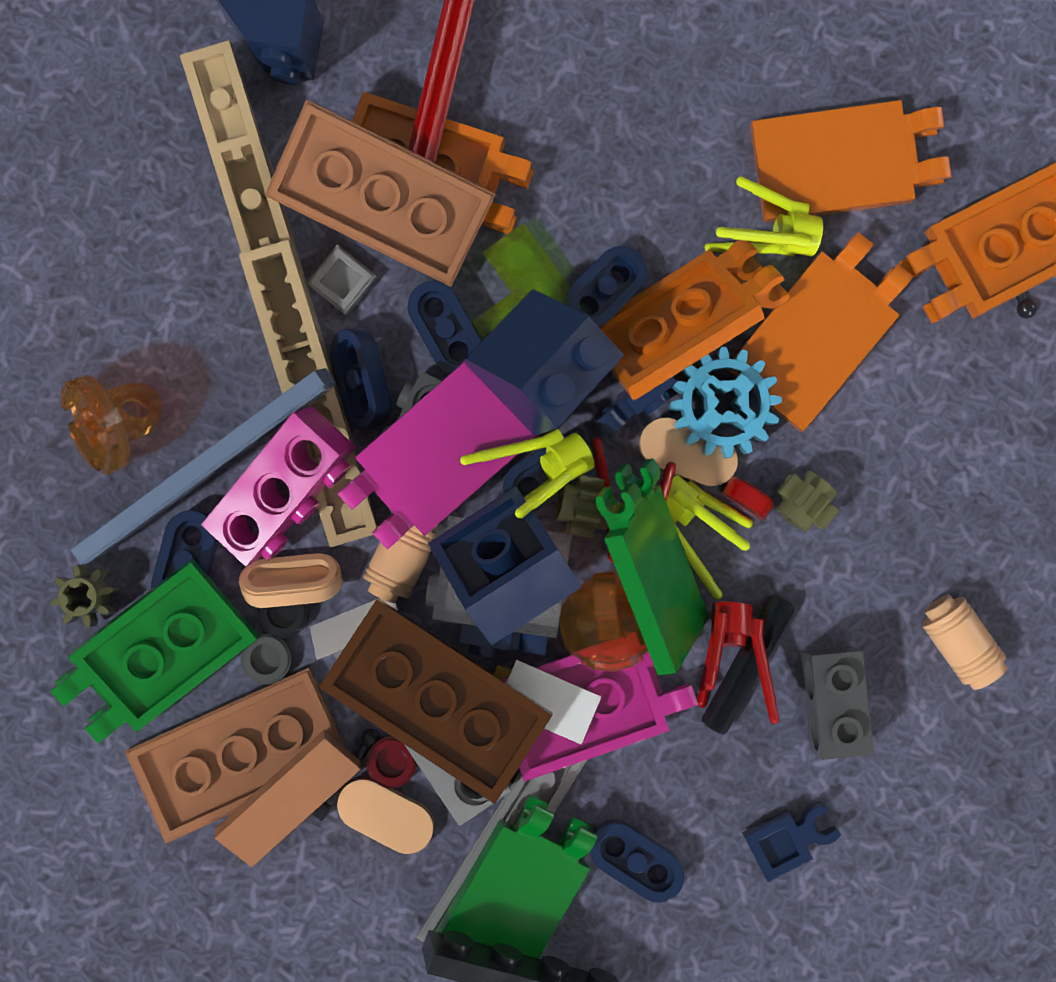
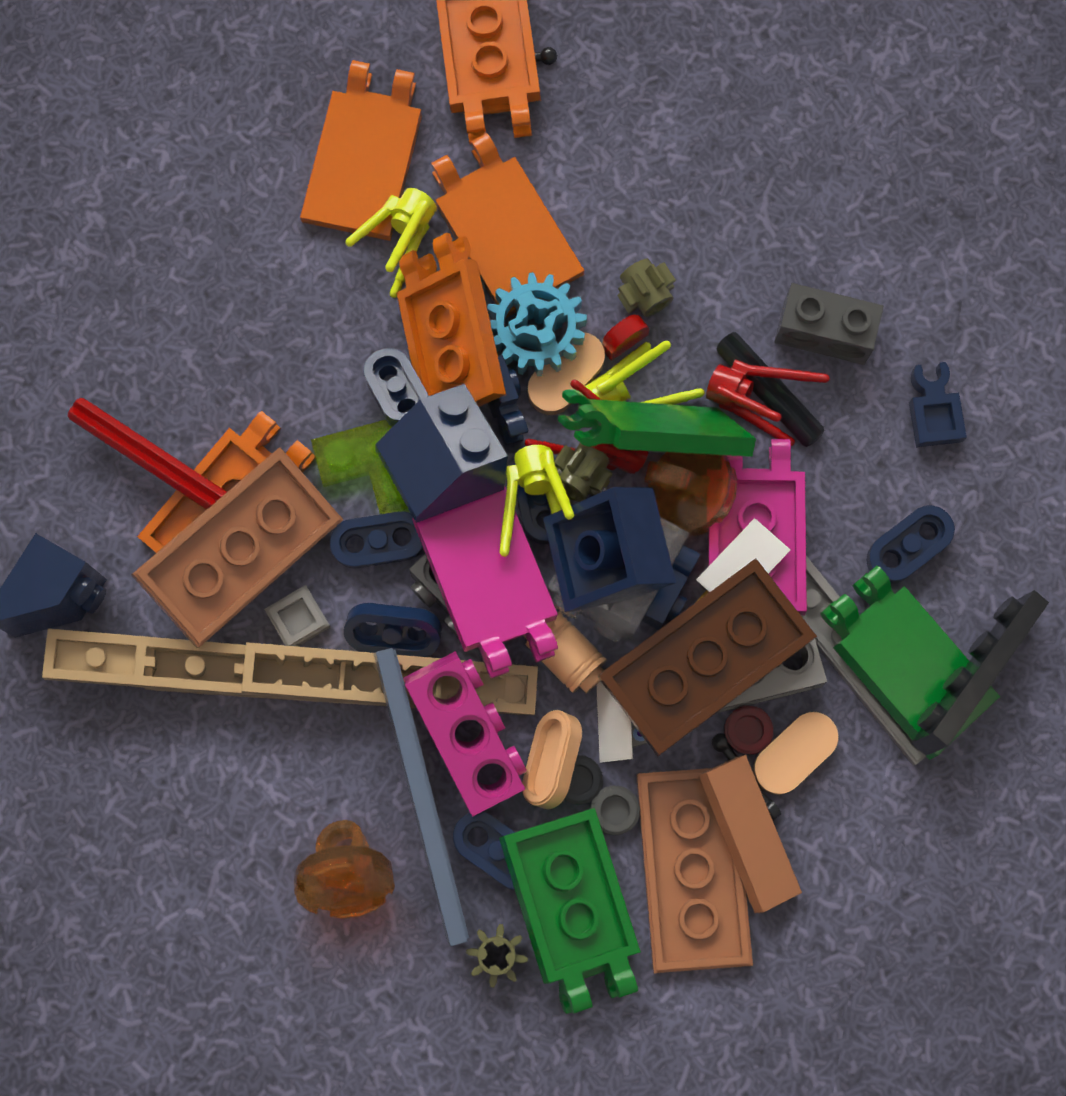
camera: 75 degrees left, 10 degrees down
light nougat head [921,594,1008,690] -> none

